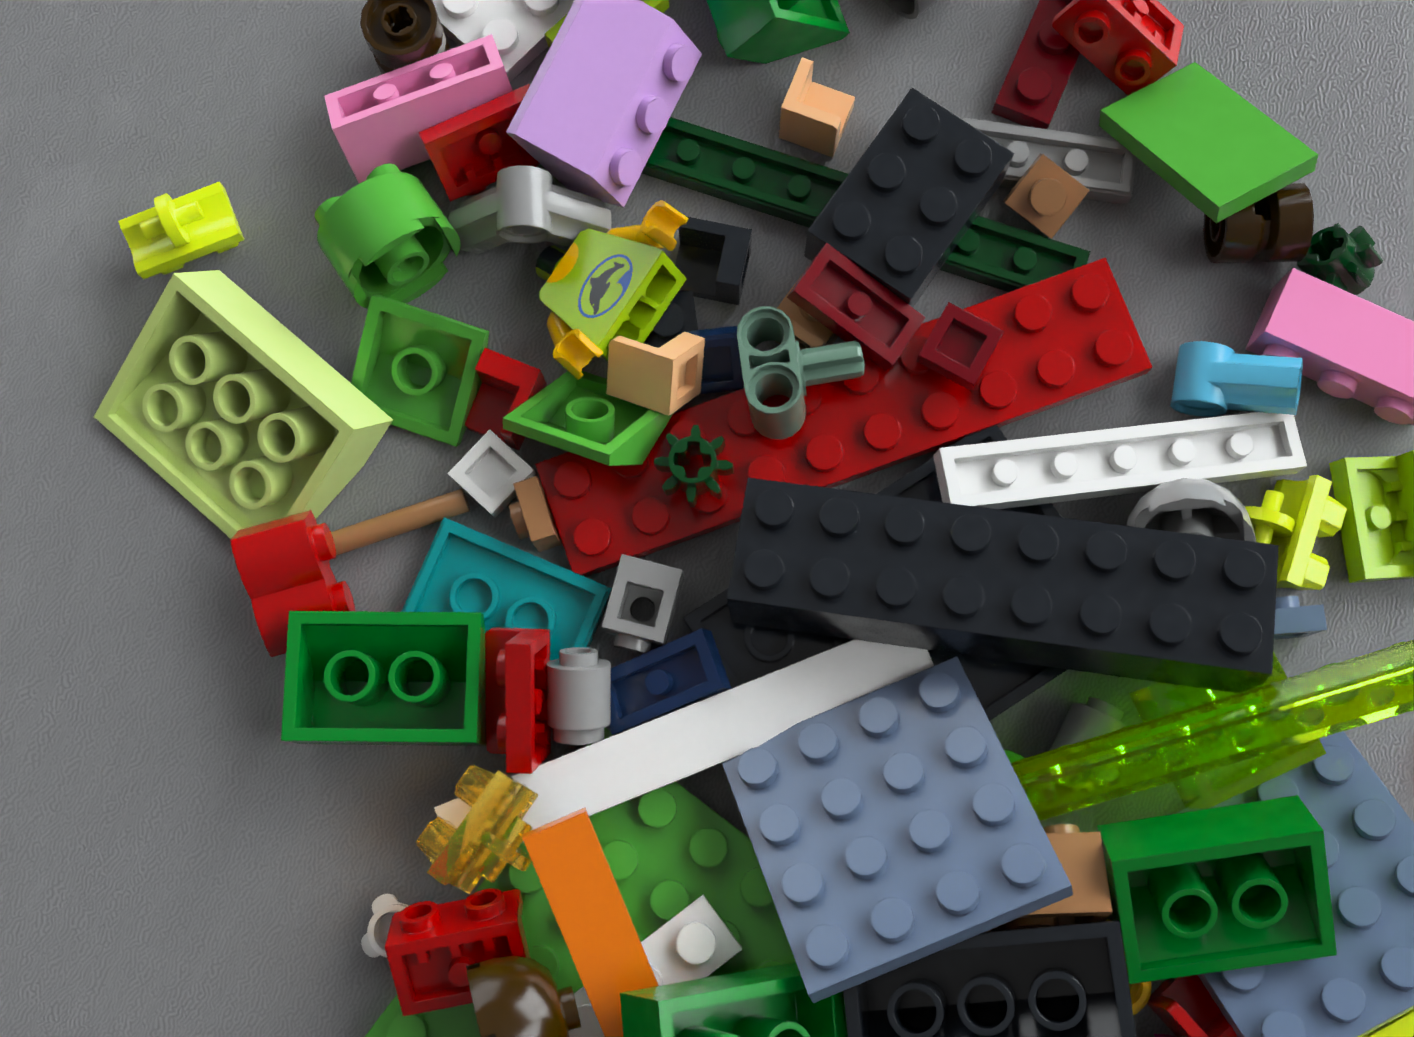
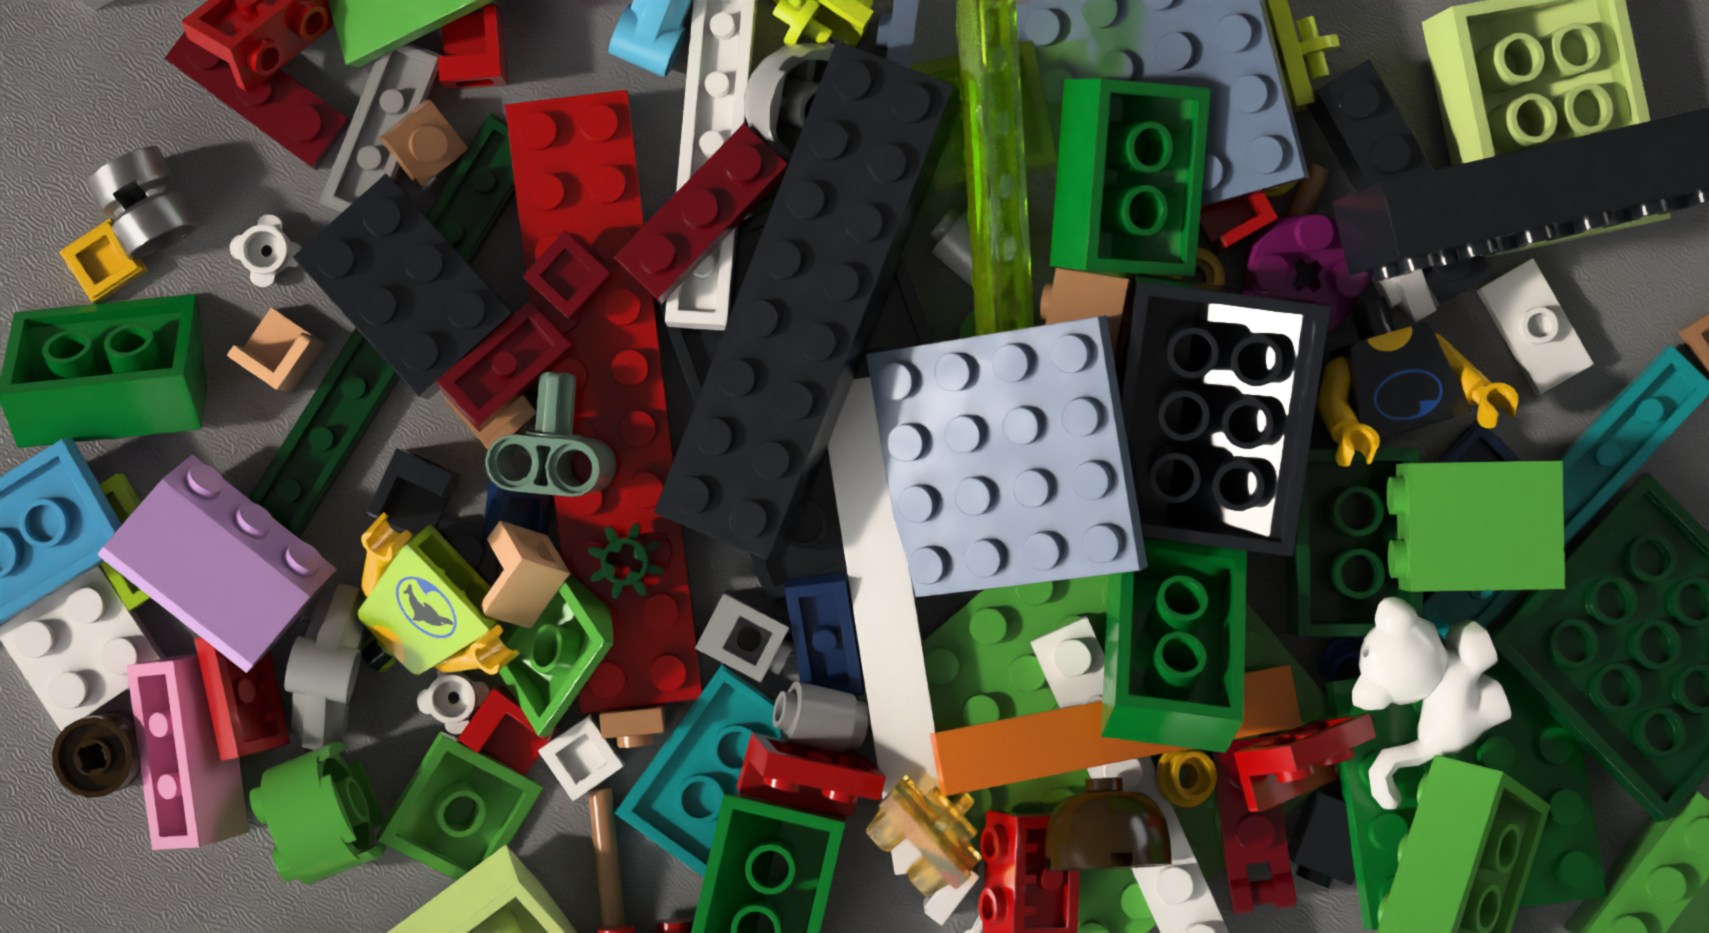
camera: 85 degrees left, 10 degrees up
none -> white plate [230,214,302,288]
none -> white plate [417,670,490,734]
none -> red panel [438,3,509,90]
none -> dark red plate [614,123,788,304]
none -> white tile [923,856,980,926]

